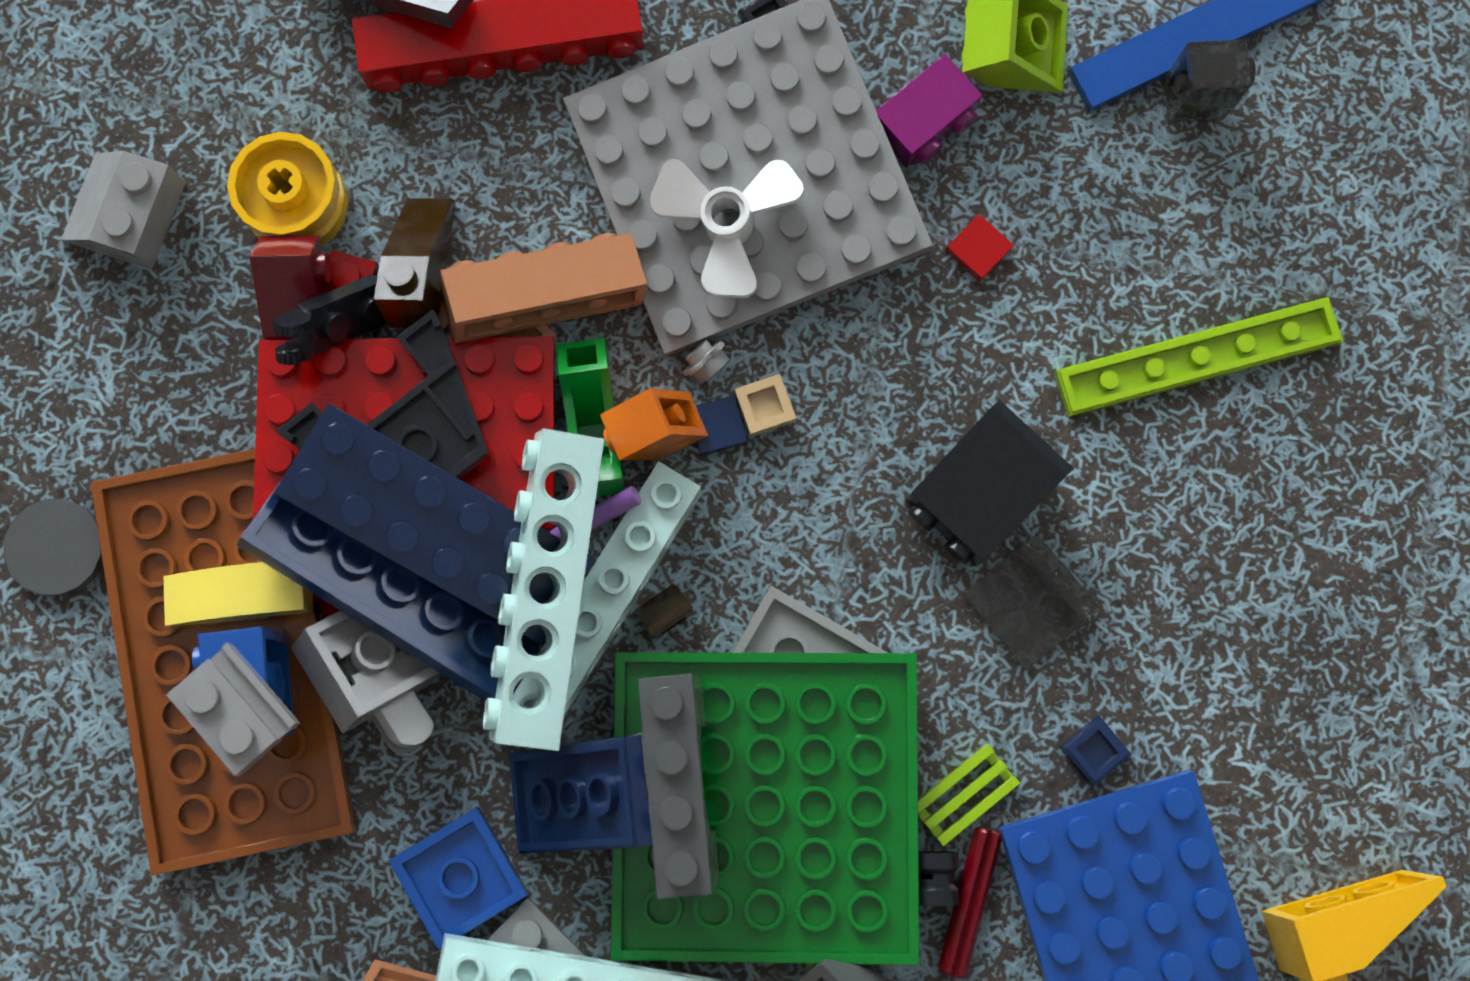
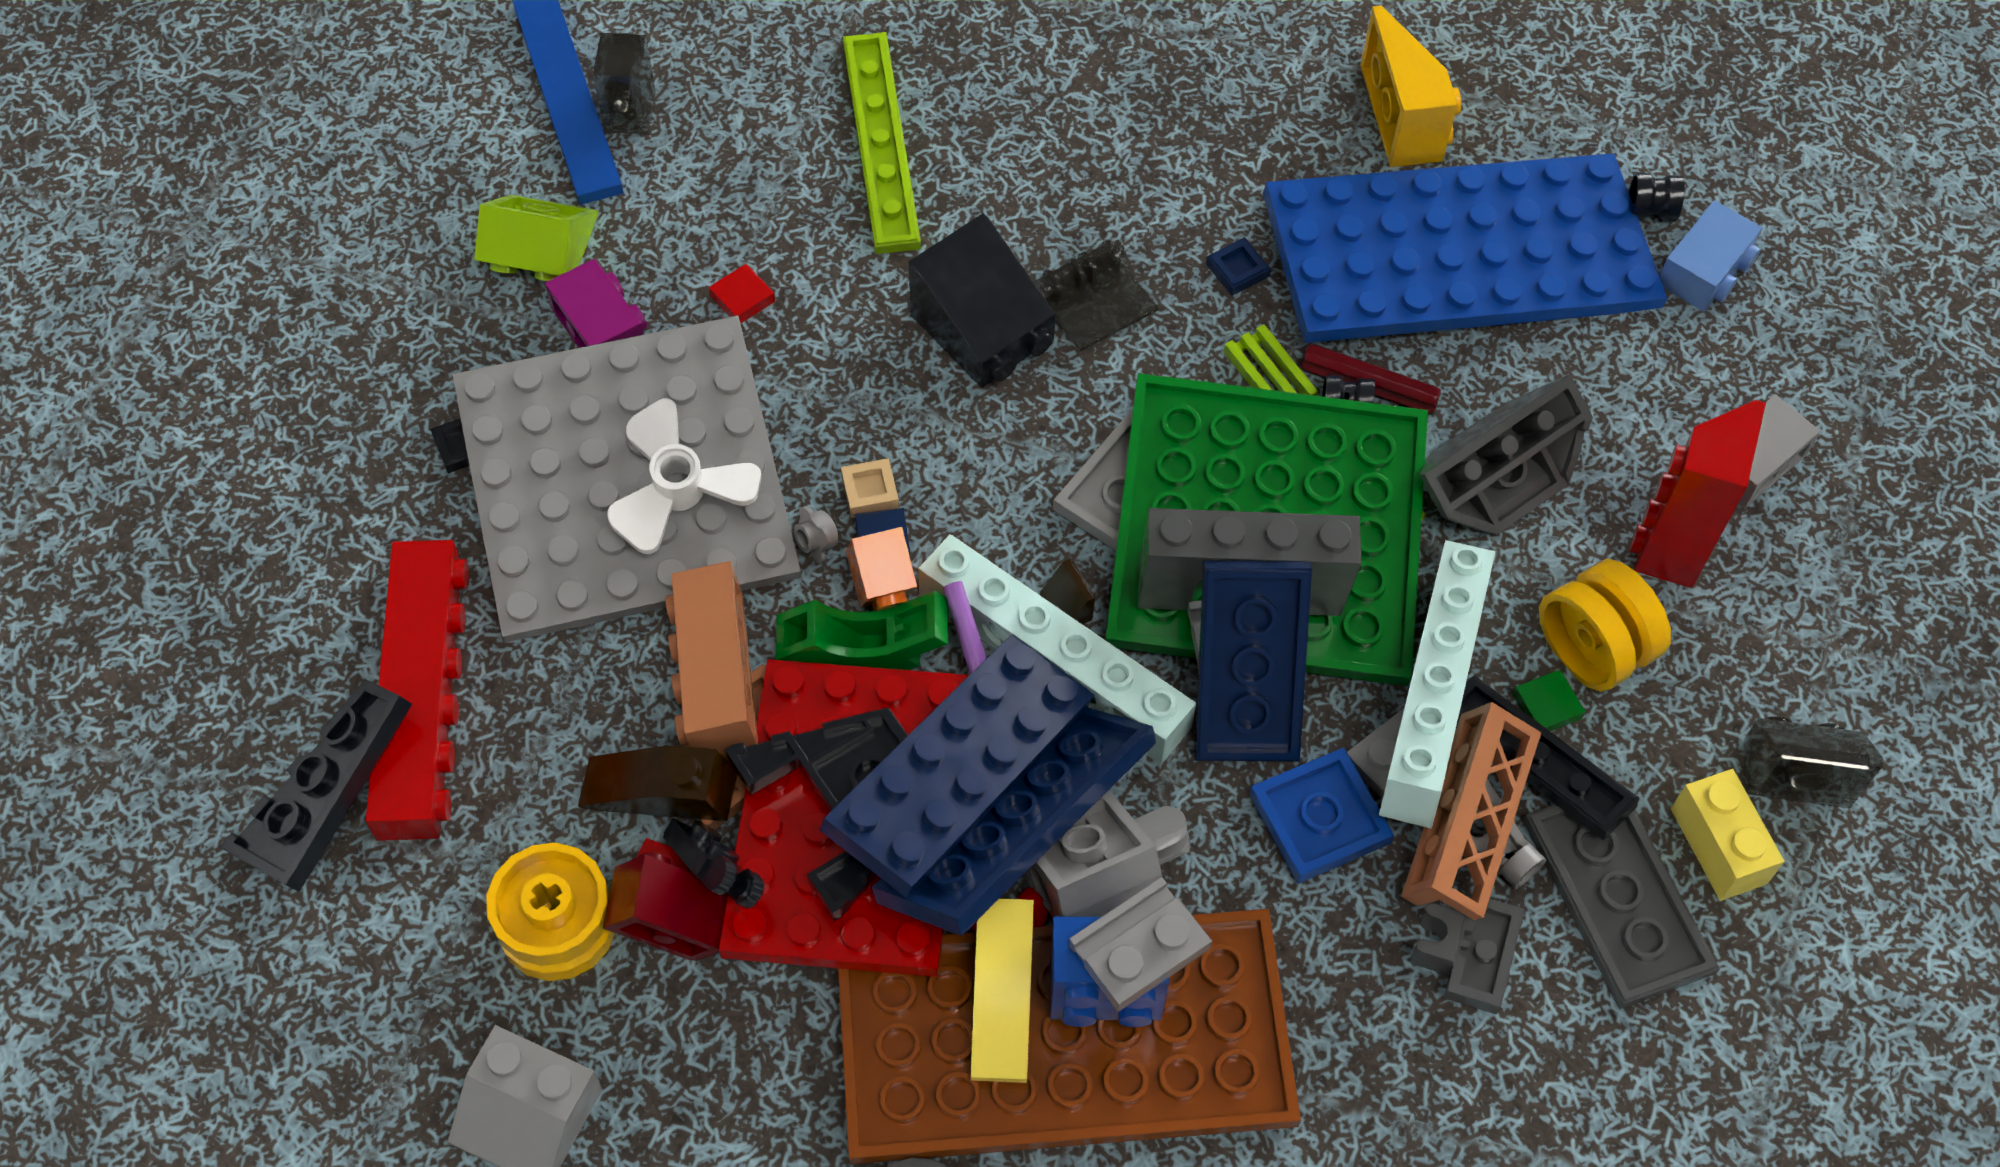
camera: 80 degrees left, 20 degrees down
light aqua brick [483,428,604,751] -> none

